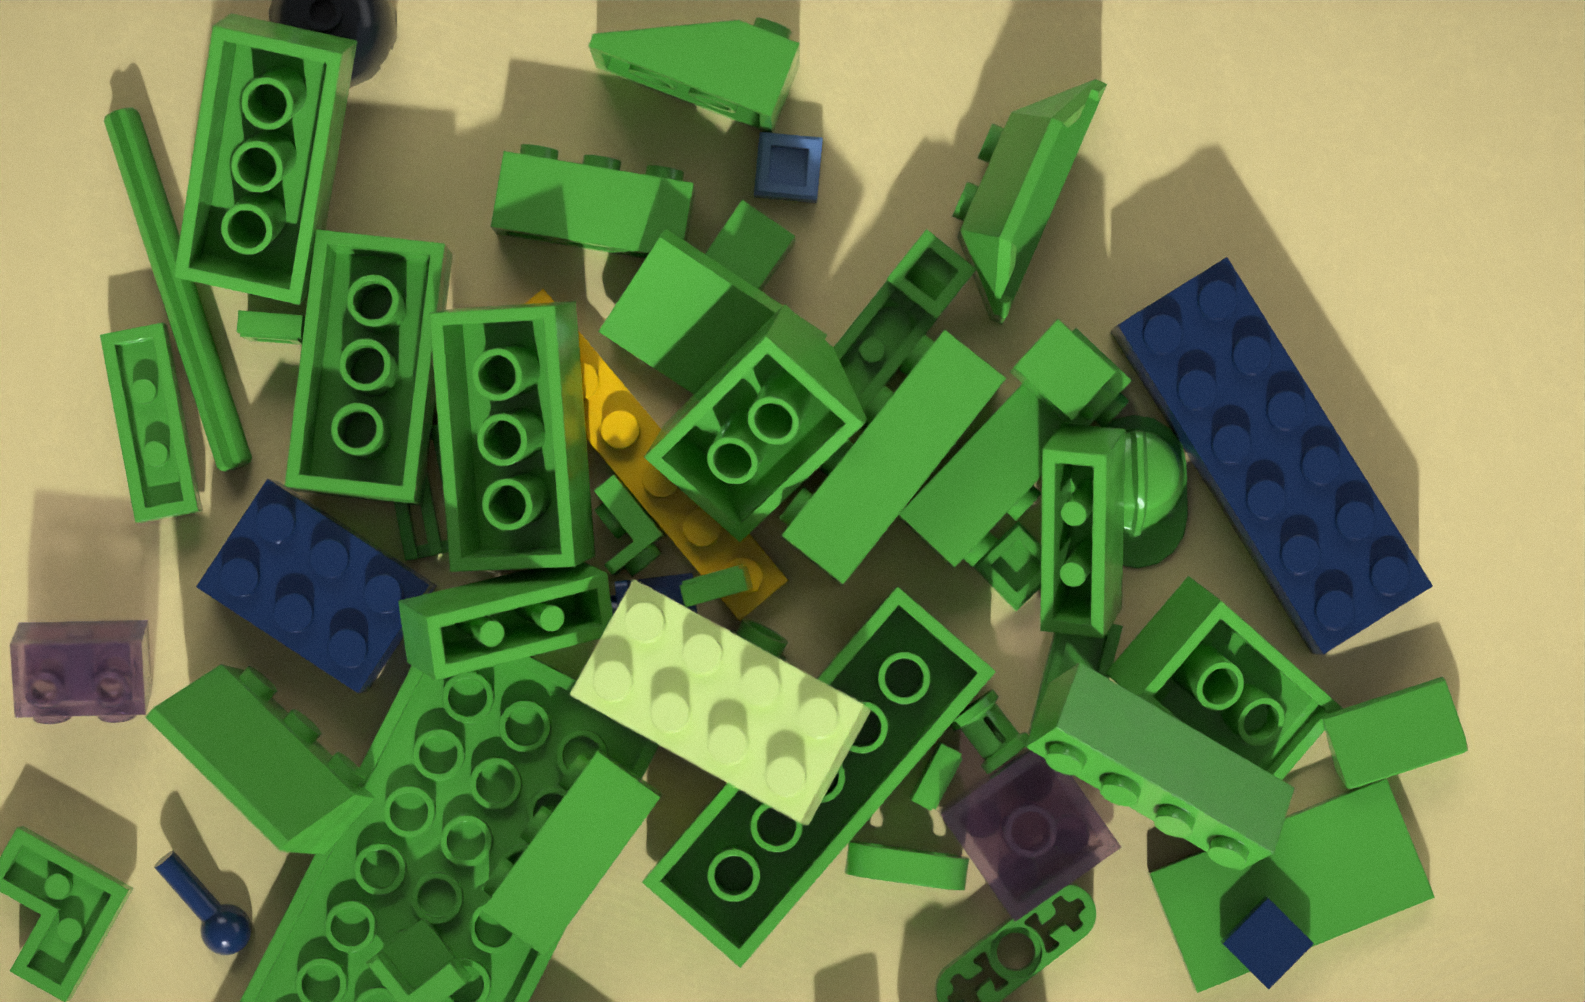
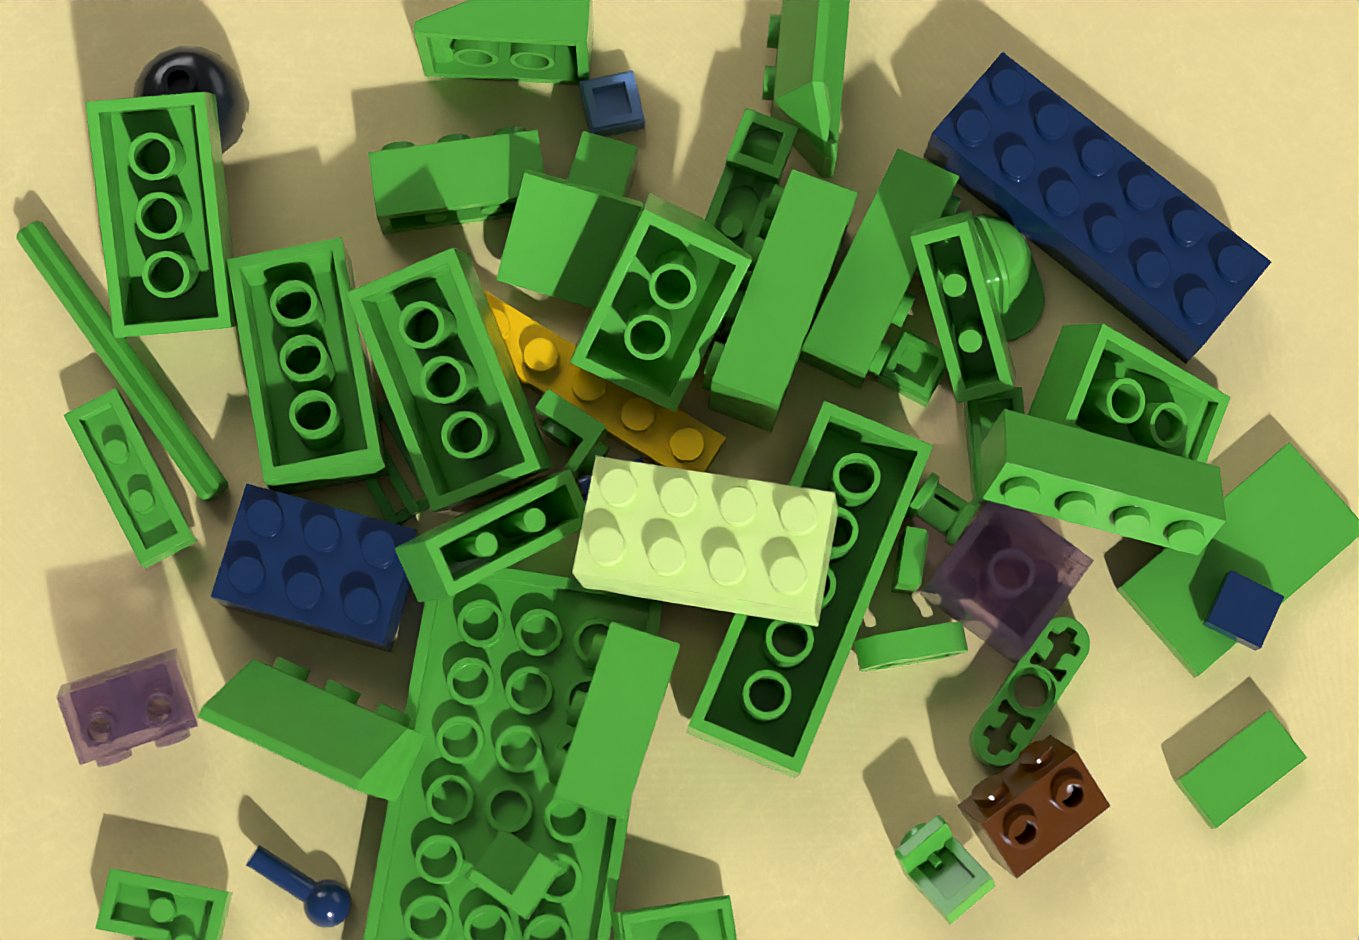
camera: 25 degrees left, 10 degrees down
bright green tile [237,310,305,345] -> none
bright green tile [680,564,753,607] -> none
bright green brick [1010,319,1116,423] -> none
bright green slope [1321,676,1468,789] -> none

